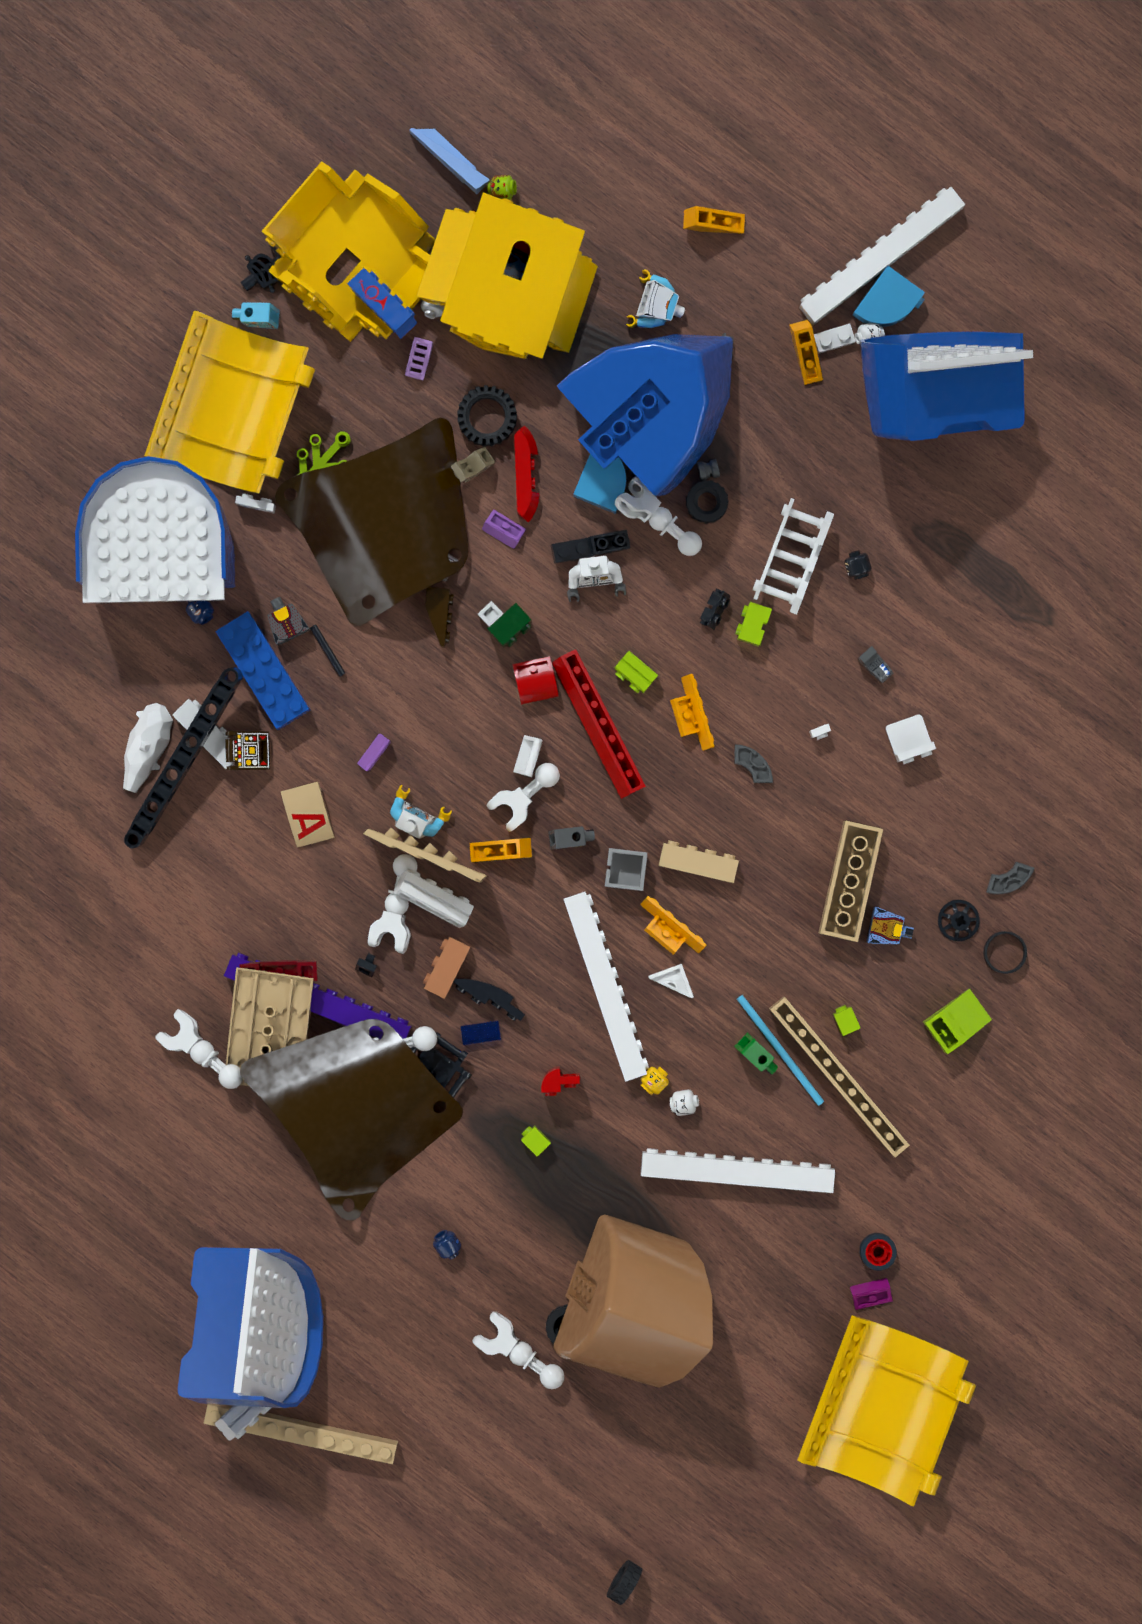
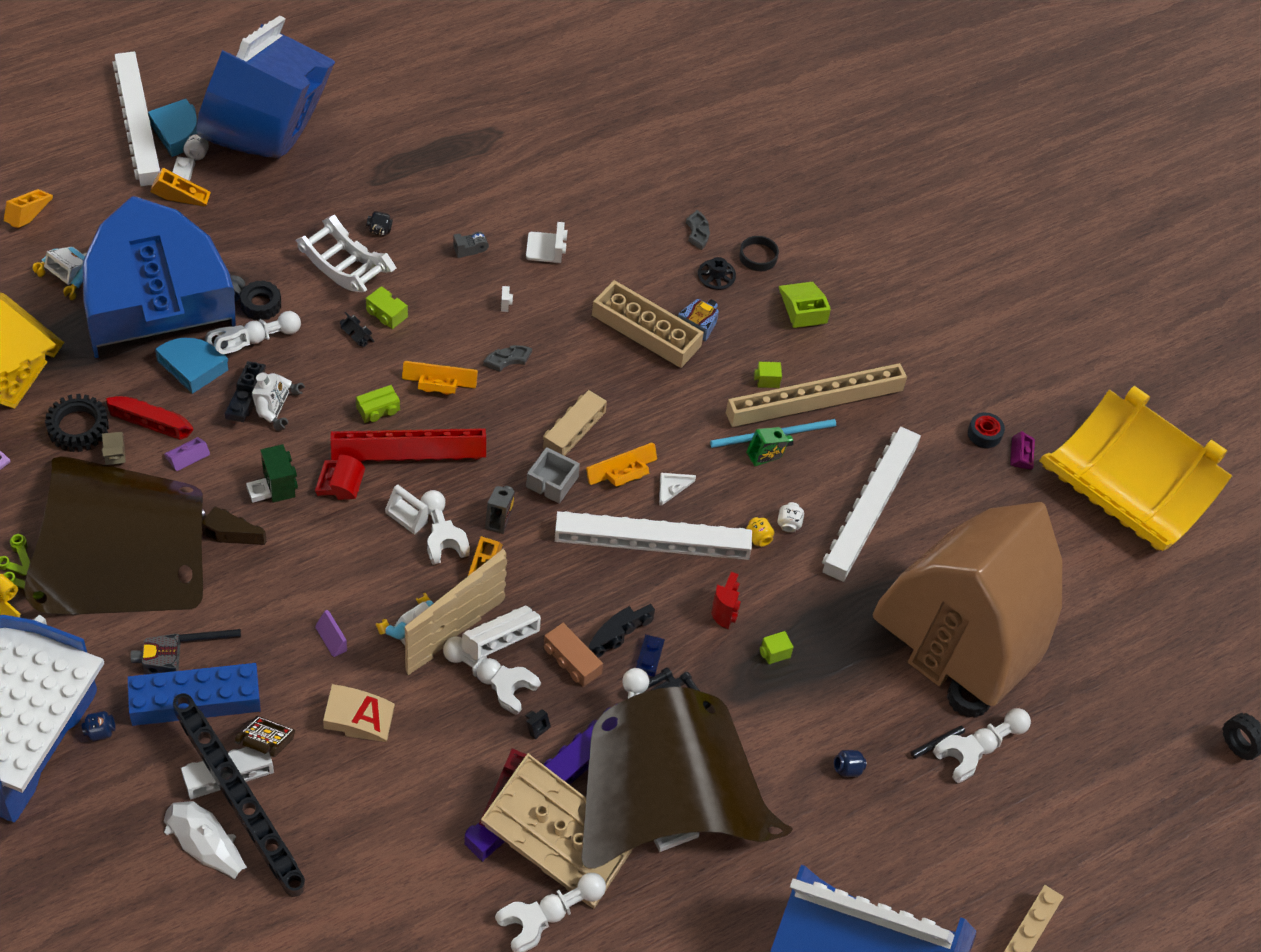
camera: 75 degrees left, 35 degrees down
none -> black bar [911,725,965,759]

